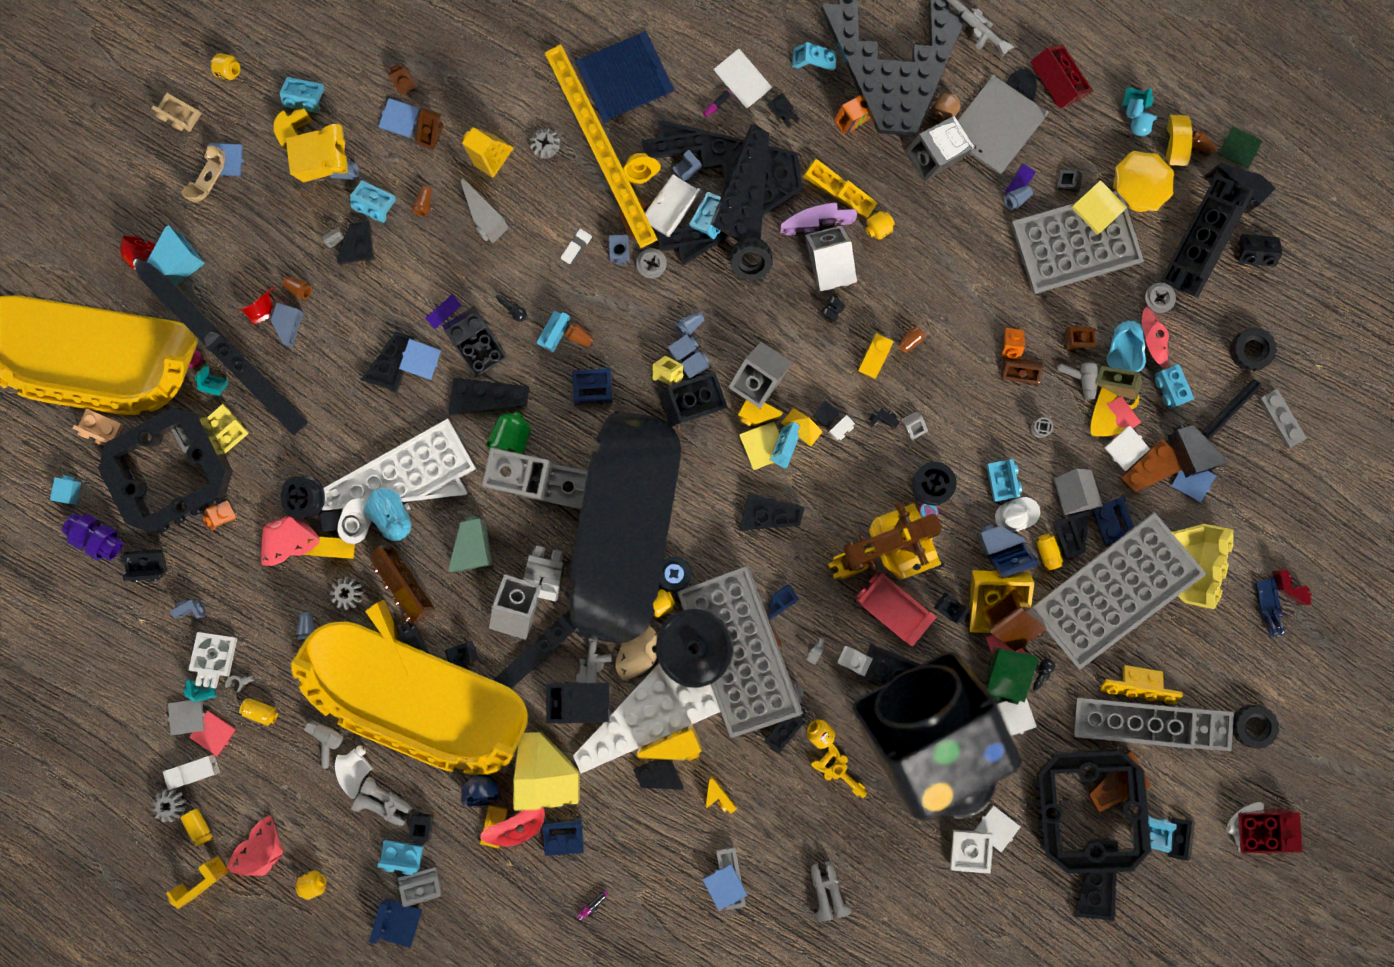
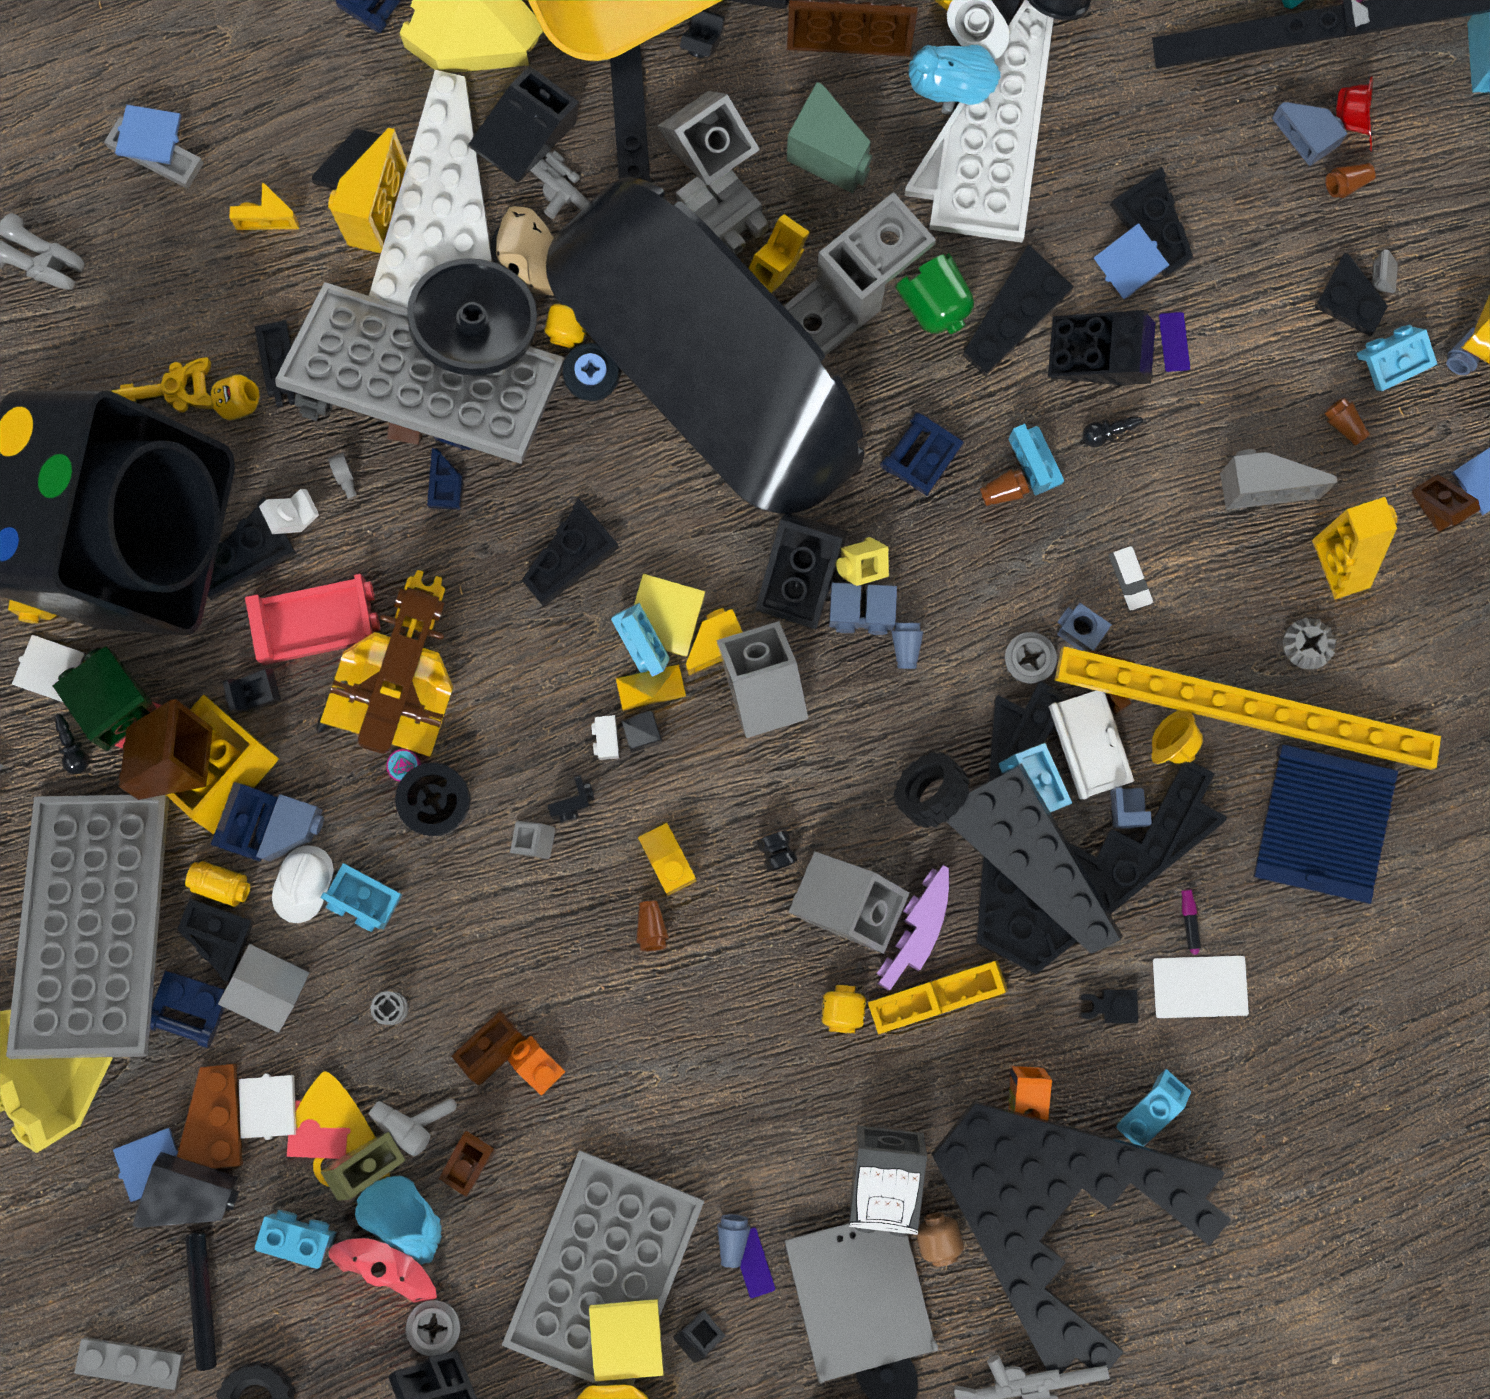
camera: 125 degrees right, 5 degrees down
none -> yellow brick [748,214,810,293]

